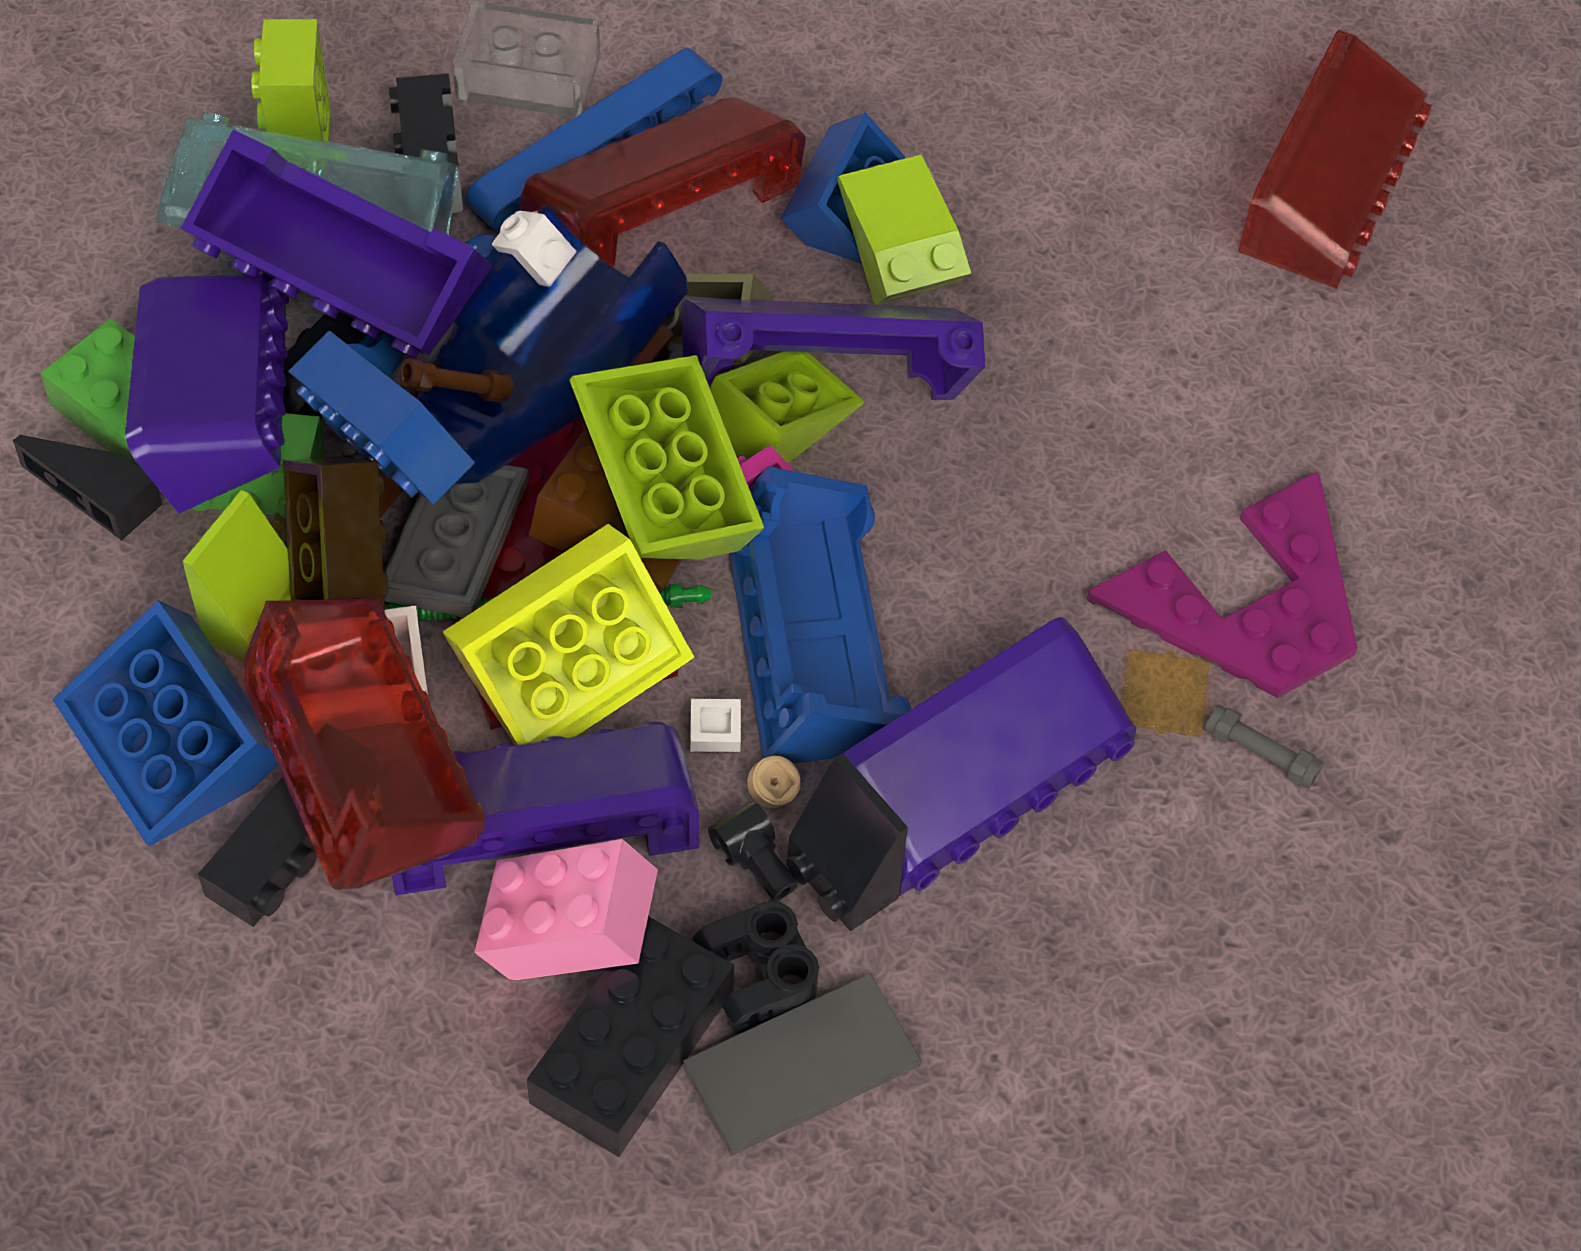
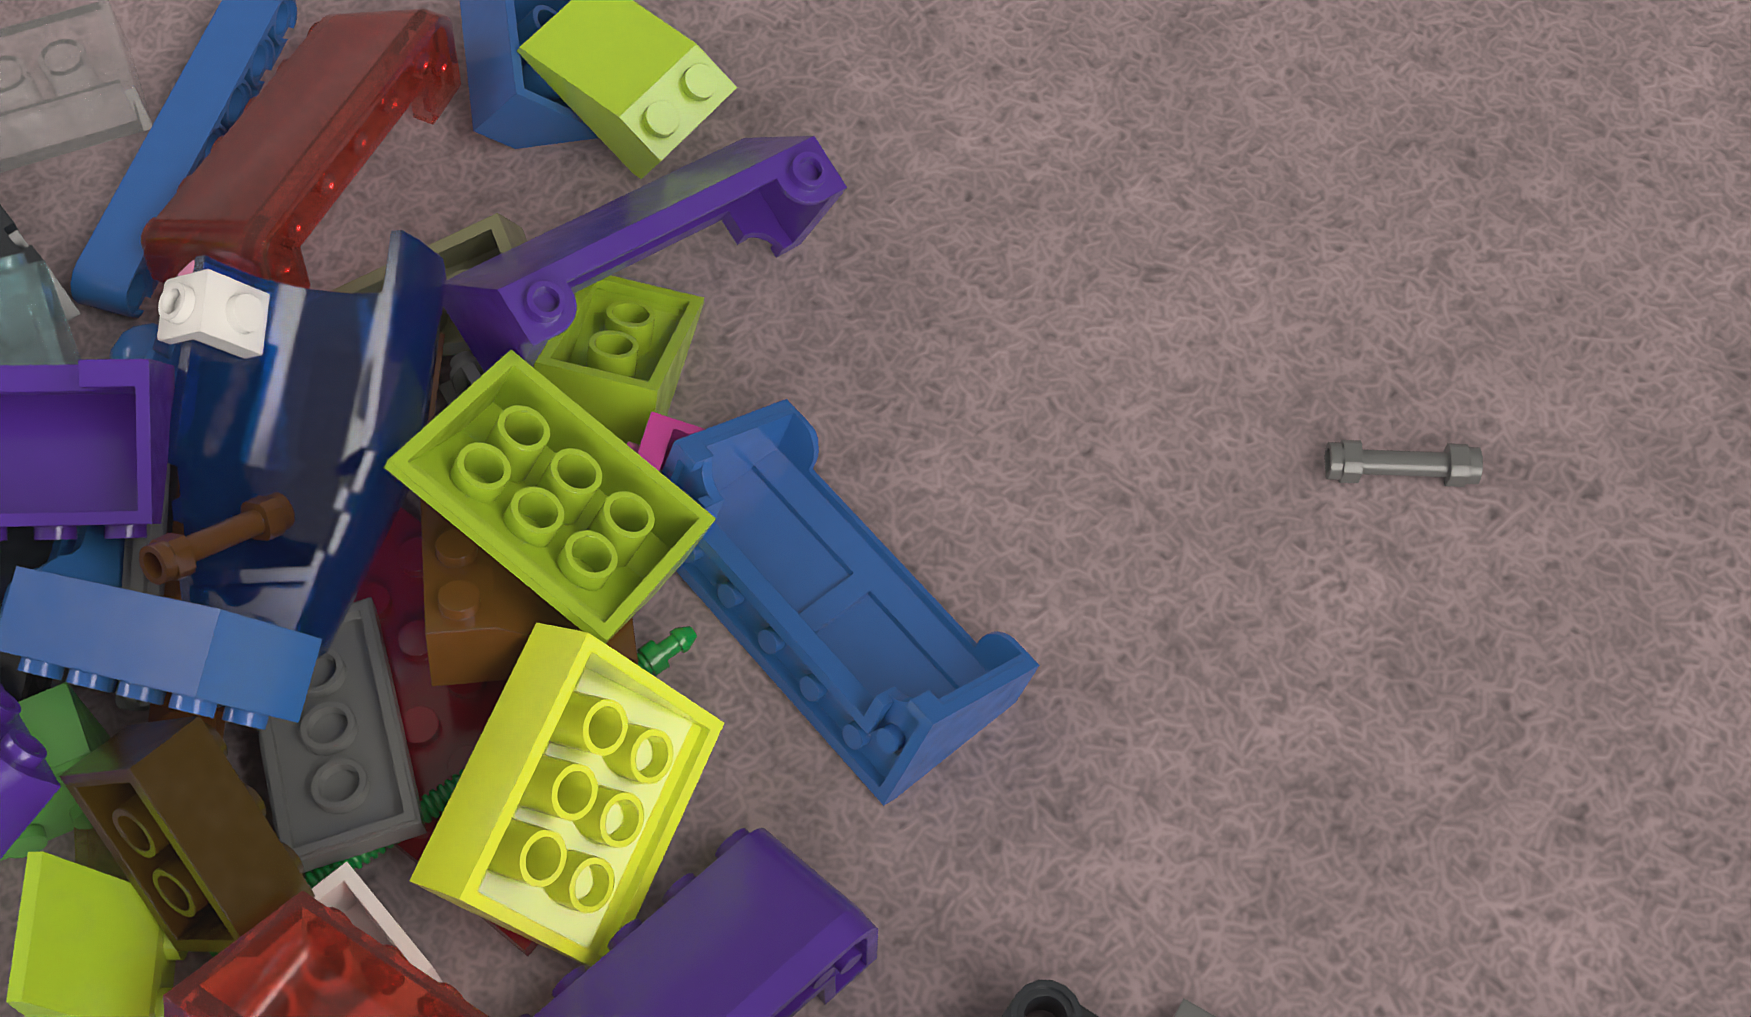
camera: 30 degrees left, 5 degrees up
white plate [690,699,741,752] -> none
black pin [708,801,798,902] -> none
tan tile [747,756,800,808] -> none
black slope [786,753,908,932] -> none
dark purple windscreen [843,617,1136,896] -> none
magenta wing [1087,472,1358,698] -> none
clear yellow piece [1123,649,1210,737] -> none

